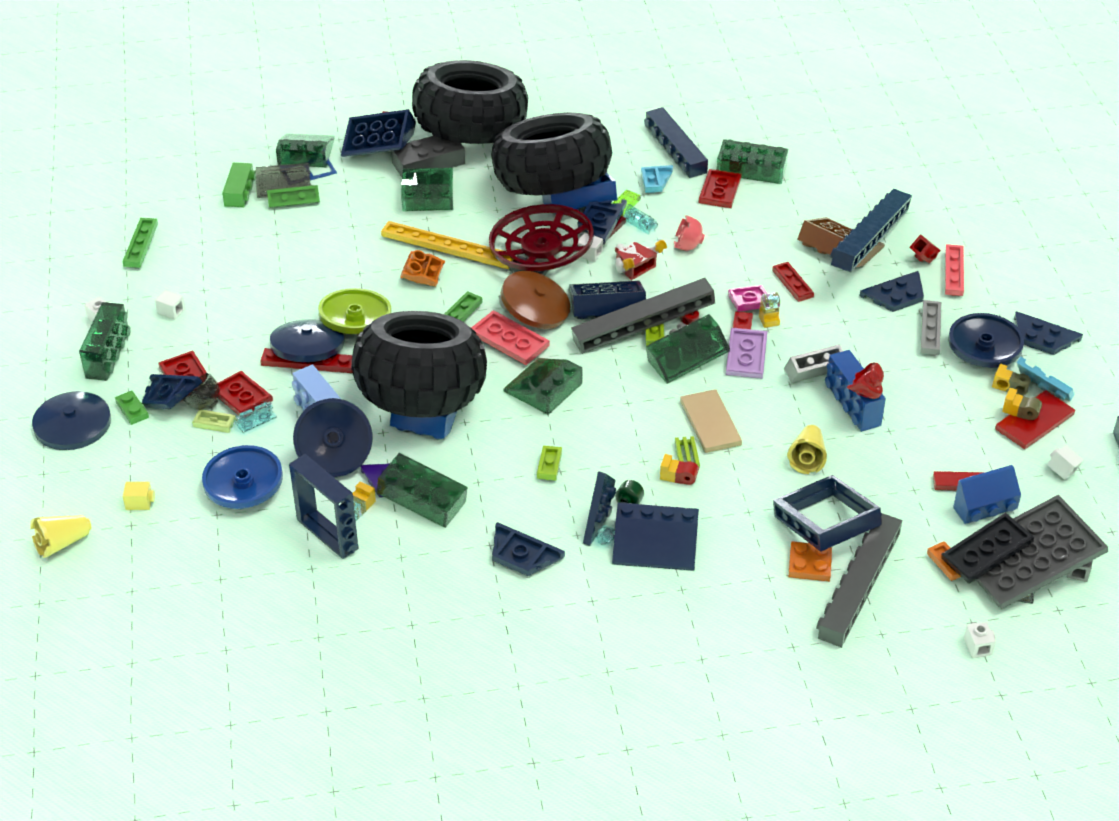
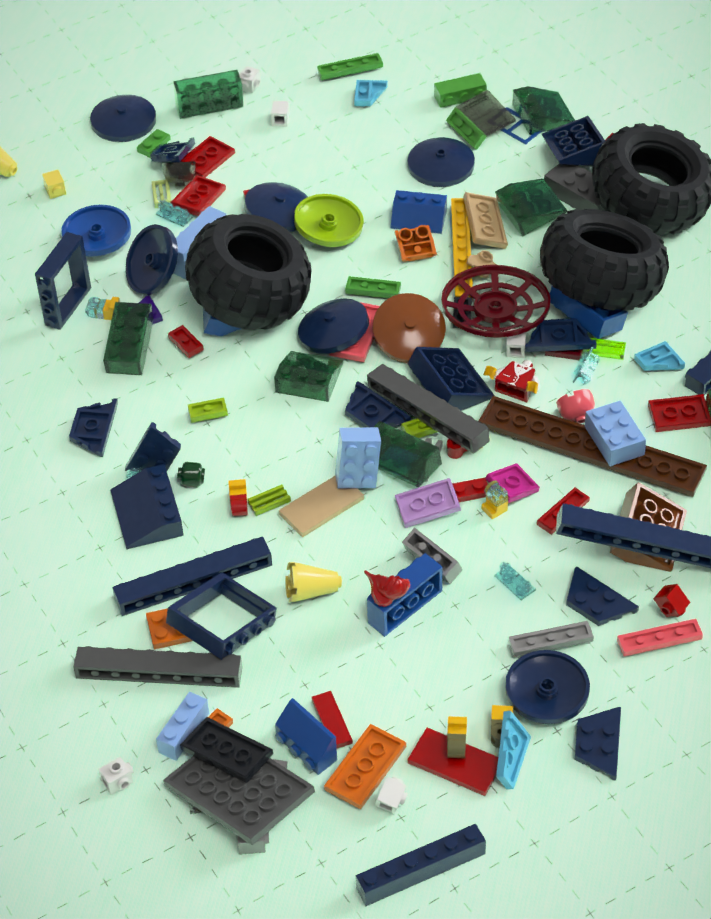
camera: 70 degrees right, 5 degrees up
none -> dark blue brick [112,536,273,616]
none -> light blue brick [156,691,210,761]
none -> red plate [168,325,204,358]
none -> dark blue dish [298,298,369,354]
none -> orange plate [324,723,407,810]
none -> light blue brick [335,427,381,488]
none -> dark blue wing [345,381,411,432]
none -> medium azure wing [354,80,388,106]
none -> blue slope [391,190,447,234]
none -> dark blue dish [407,137,475,187]
none -> tan tile [463,192,508,249]
none -> tan plate [467,250,499,278]
none -> reddish brown plate [478,396,707,497]
none -> clear light blue hinge [494,562,536,600]
none -> light blue brick [585,400,646,466]

